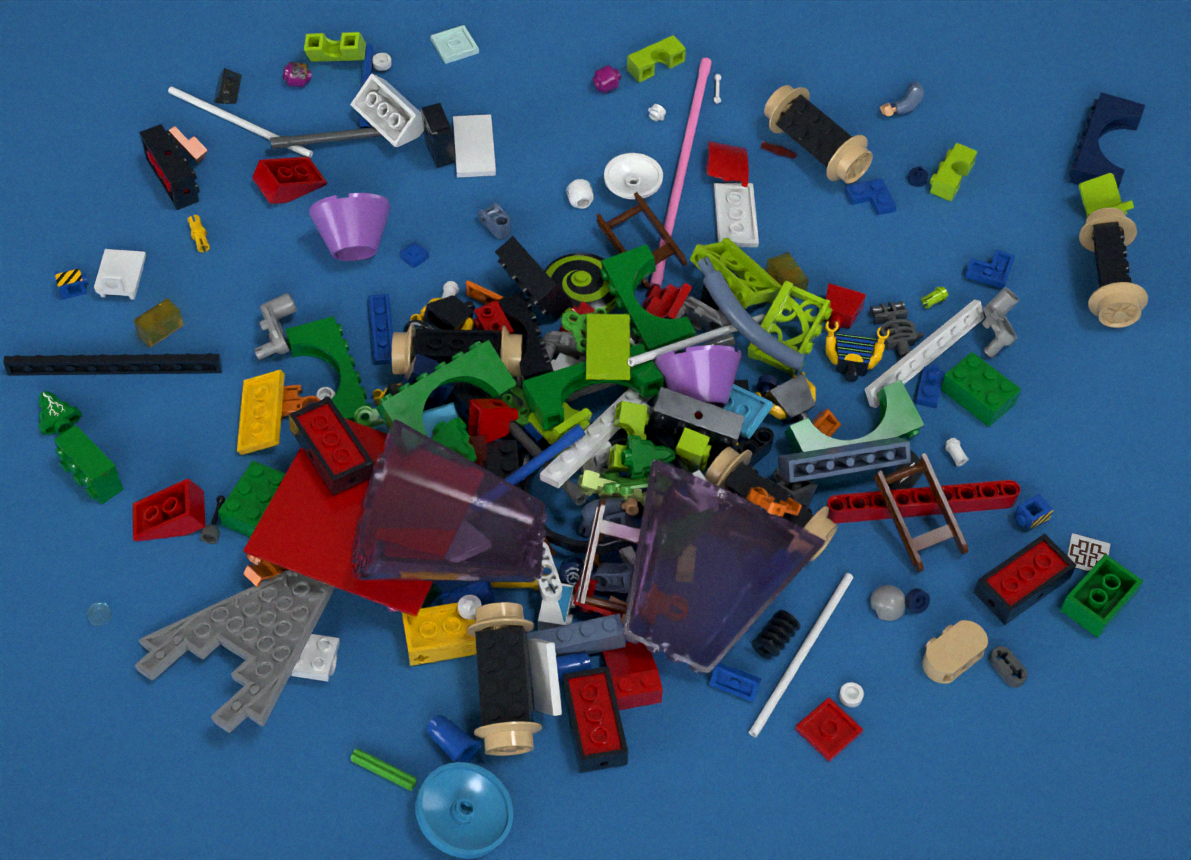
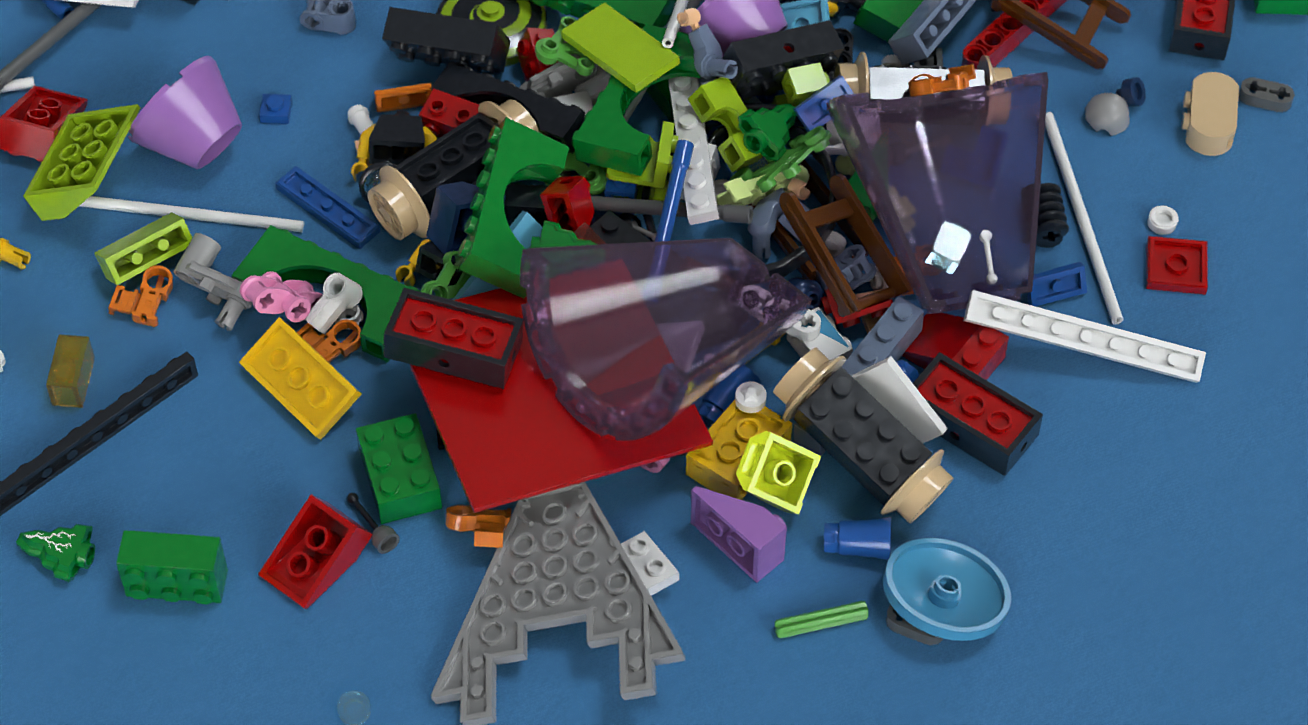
camera: 40 degrees left, 0 degrees up
none -> lime slope [23,104,141,221]
none -> white piece [80,196,304,233]
none -> lime brick [94,212,192,285]
none -> orange piece [108,265,173,327]
none -> bright pink axle [239,271,323,323]
none -> white piece [305,273,363,334]
none -> sand blue arm [677,8,738,80]
none -> medium lavender slope [691,486,787,583]
none -> neon yellow slope [736,431,821,515]
none -> blue plate [793,76,858,132]
none -> clear light blue brick [925,221,972,274]
none -> white plate [964,290,1206,383]
none -> white hinge [979,230,998,285]

